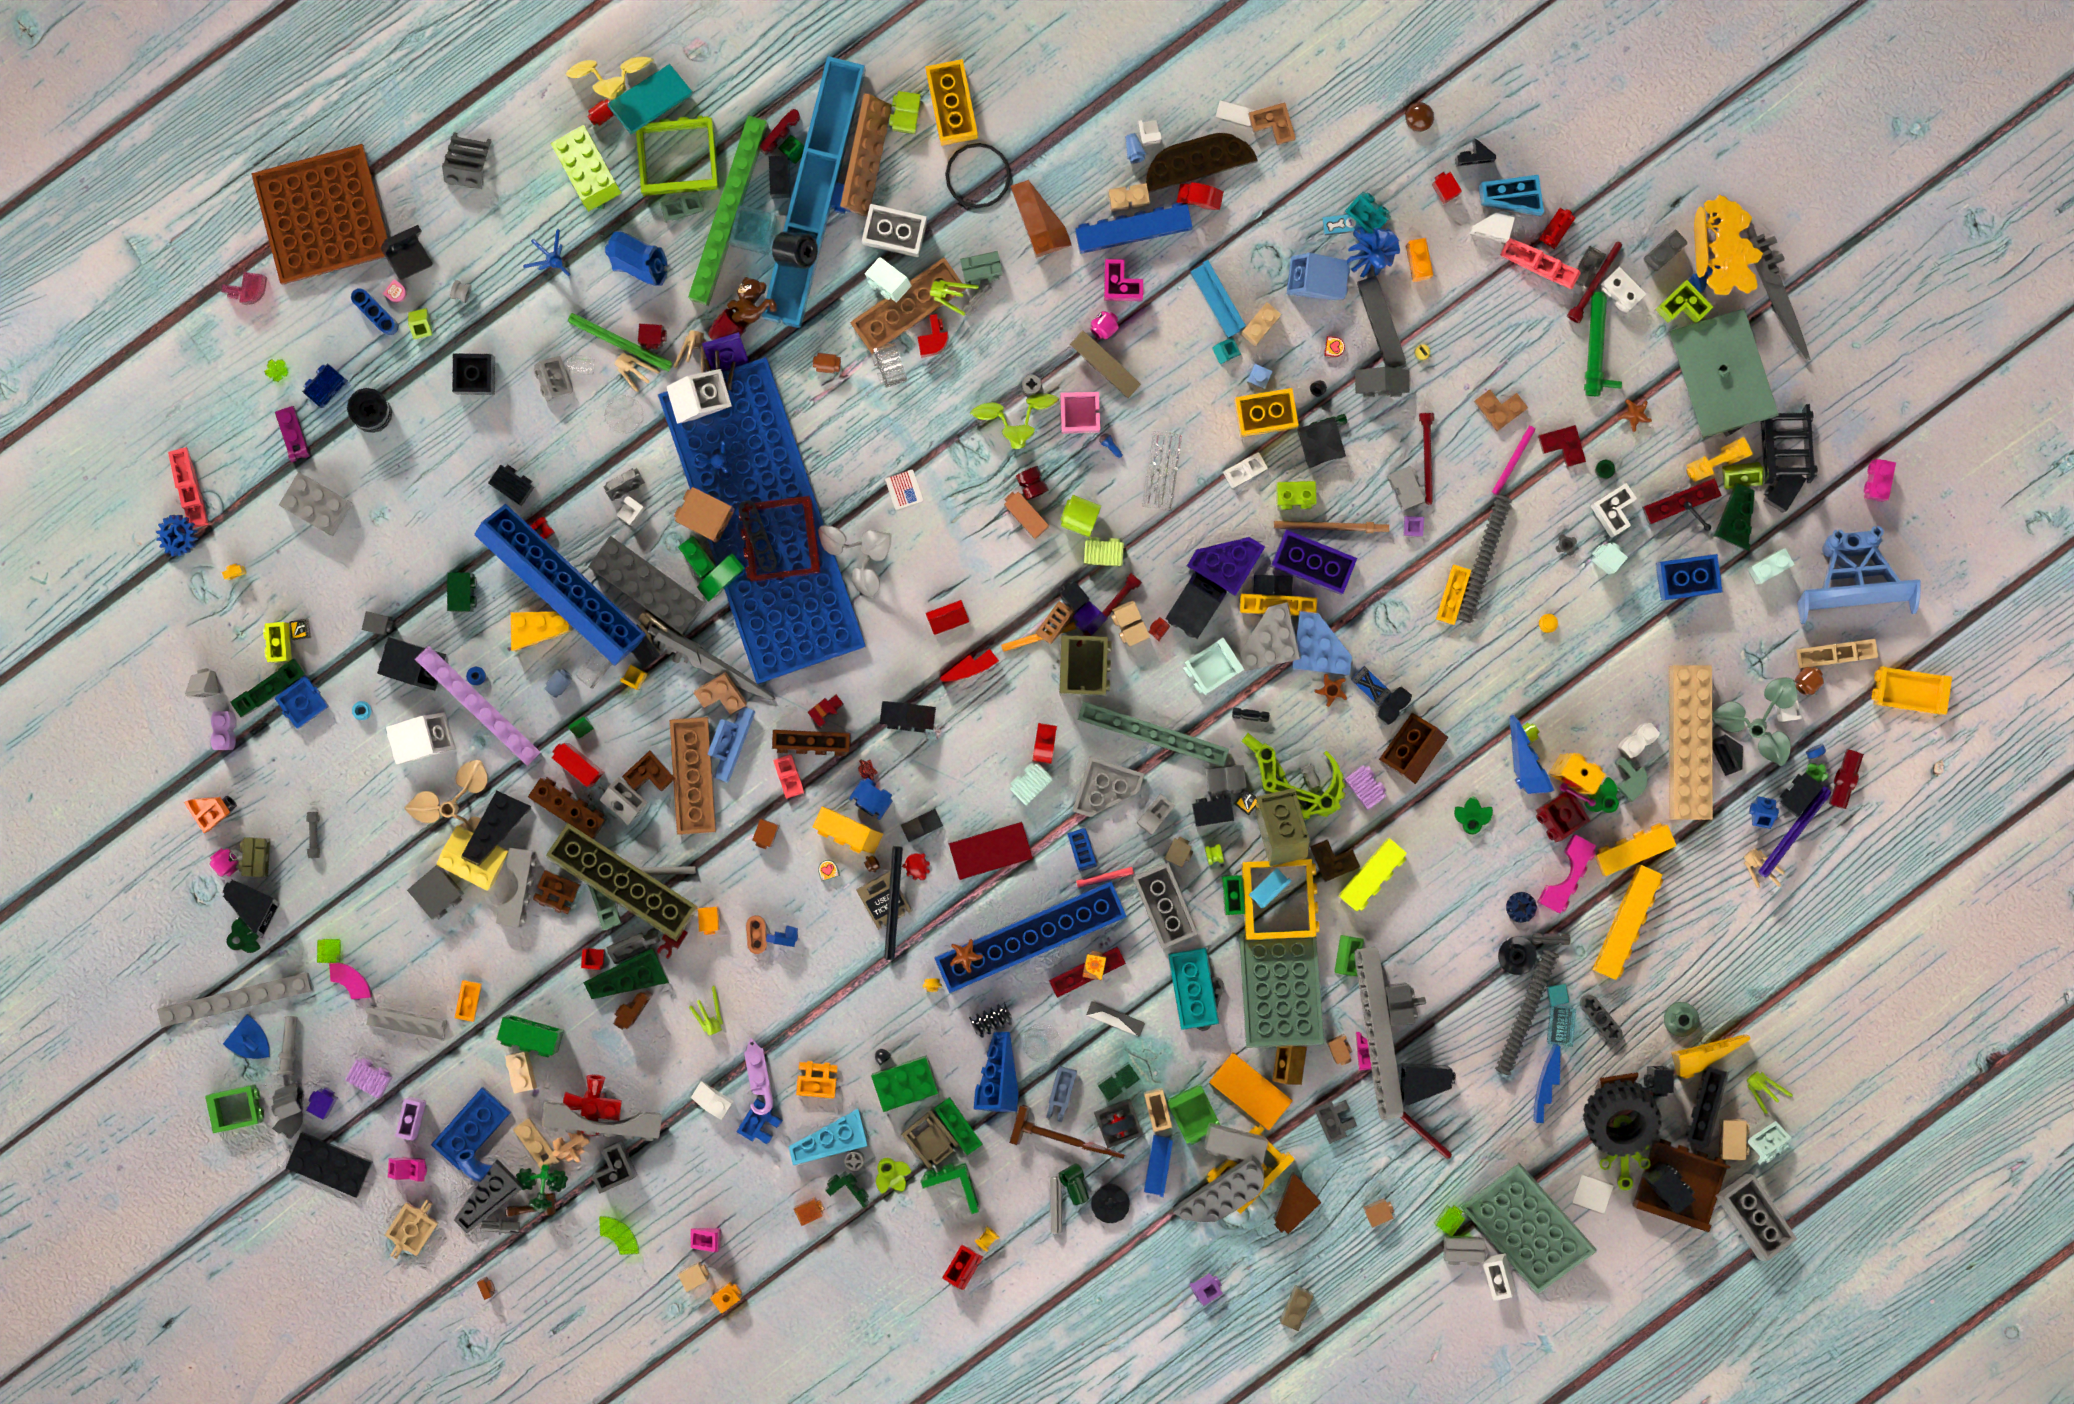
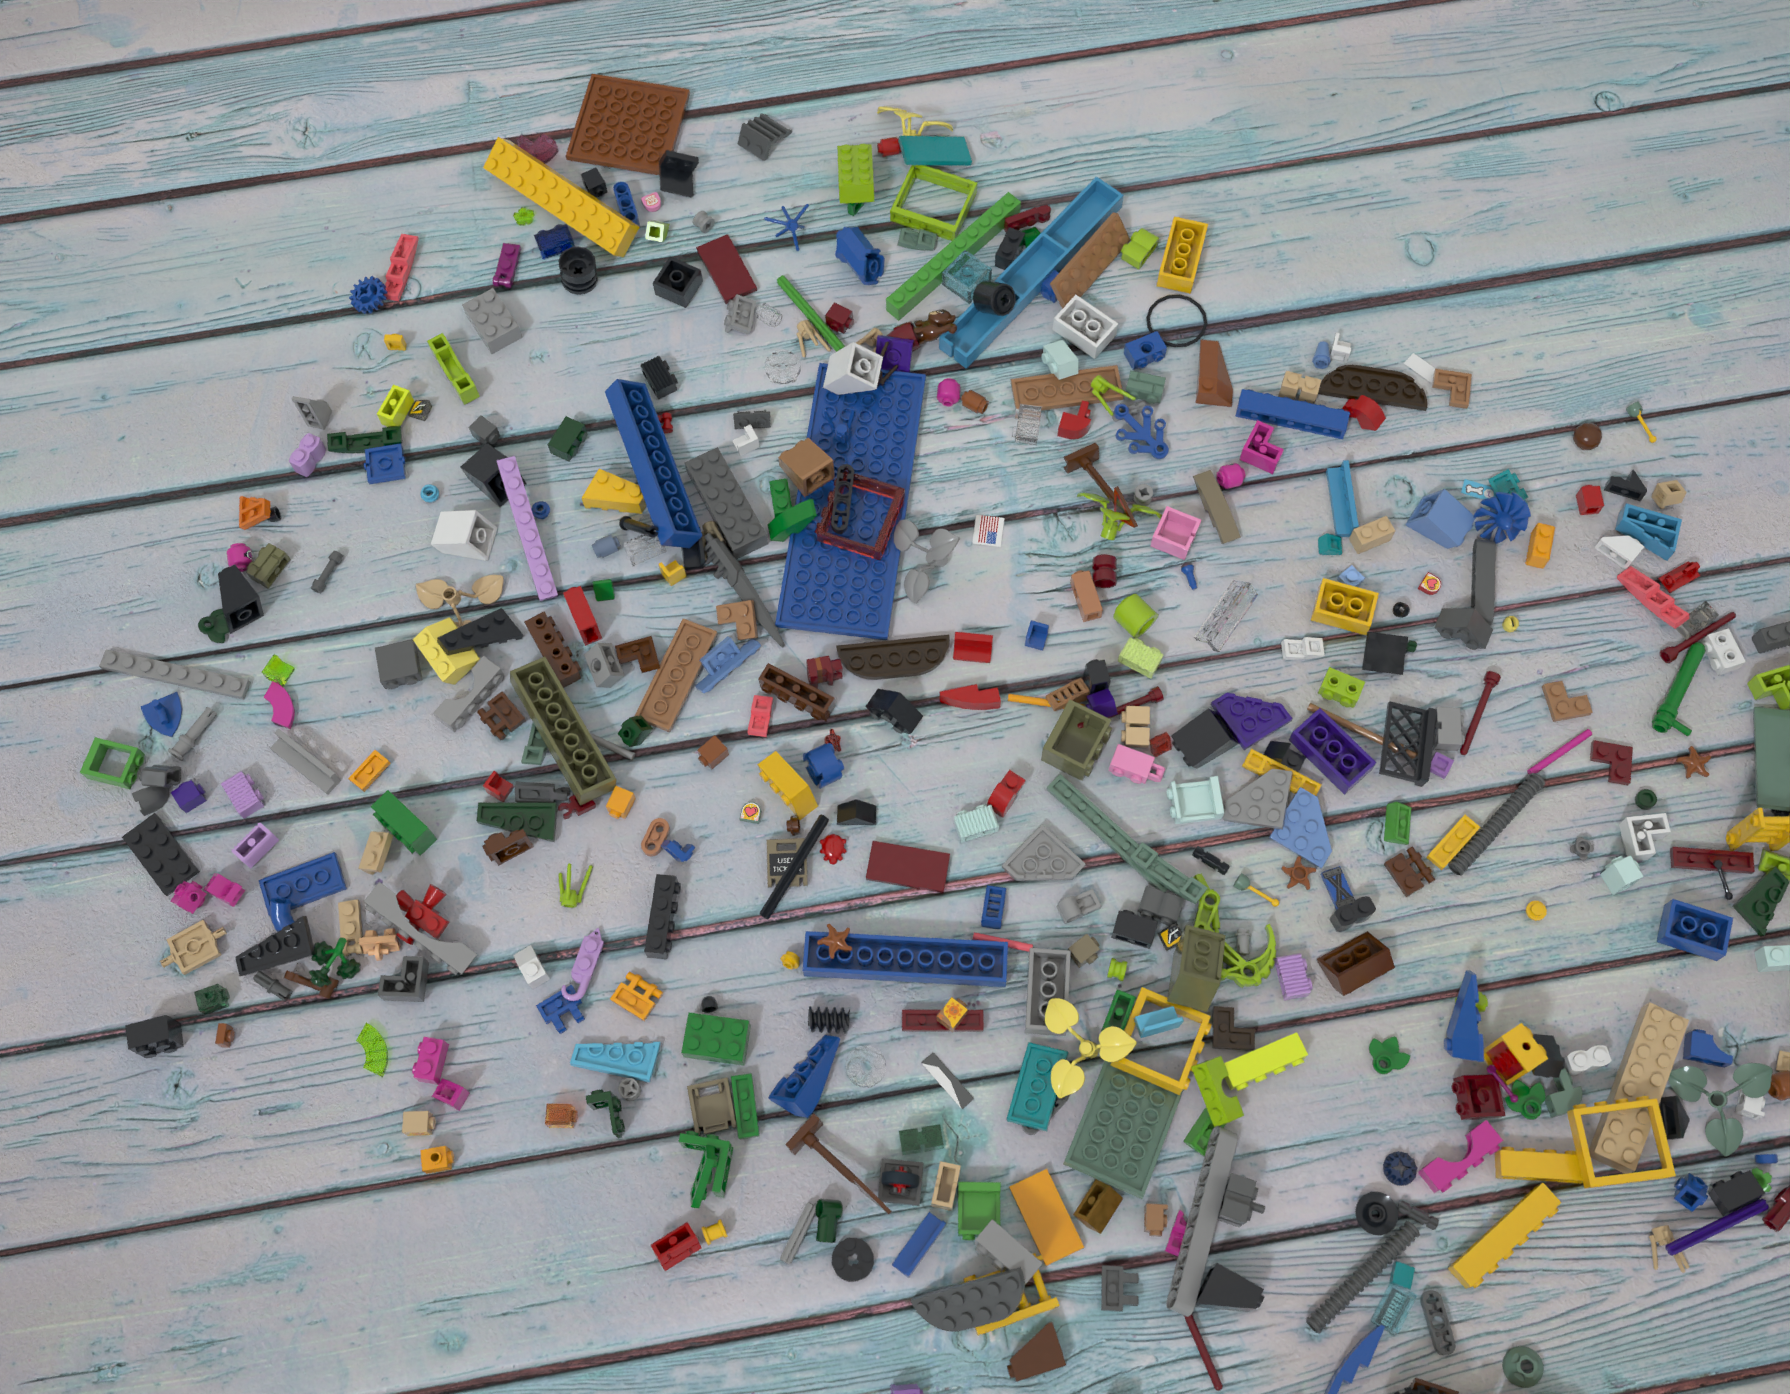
camera: 25 degrees right, 20 degrees down
lime plate [875,1157,911,1194] -> none
sand blue hinge [1046,1066,1077,1122] -> none
none -> black brick [125,1015,184,1058]
none -> dark pink brick [170,881,207,914]
none -> clear green brick [194,984,230,1015]
none -> dark pink brick [412,1037,449,1085]
none -> lime arch [427,333,480,405]
none -> yellow brick [483,137,640,258]
none -> black brick [581,167,608,198]
none -> dark green brick [617,715,653,747]
none -> black pin [619,516,659,538]
none -> black brick [644,874,681,960]
none -> green plate [690,1145,718,1209]
none -> dark red tile [696,234,757,304]
none -> dark brown plate [836,635,950,680]
none -> dark pink head [937,378,961,407]
none -> blue panel [1025,620,1049,651]
none -> light yellow plant [1045,998,1137,1098]
none -> reddish brown piece [1064,442,1138,528]
none -> bright pink brick [1109,744,1165,784]
none -> blue plant [1113,404,1169,459]
none -> blue brick [1123,331,1167,370]
none -> sand green slope [1130,842,1208,904]
none -> lime arch [1191,1056,1244,1127]
none -> hinge [1233,873,1279,907]
none -> black fence [1379,701,1437,787]
none -> bright green slope [1384,802,1411,845]
none -> reddish brown plate [1384,846,1436,897]
none -> black brick [1532,1034,1565,1078]
none -> yellow window [1567,1096,1676,1189]
none -> hinge [1626,401,1657,443]
none -> tan brick [1651,480,1687,509]
none -> blue arch [1683,1029,1733,1068]

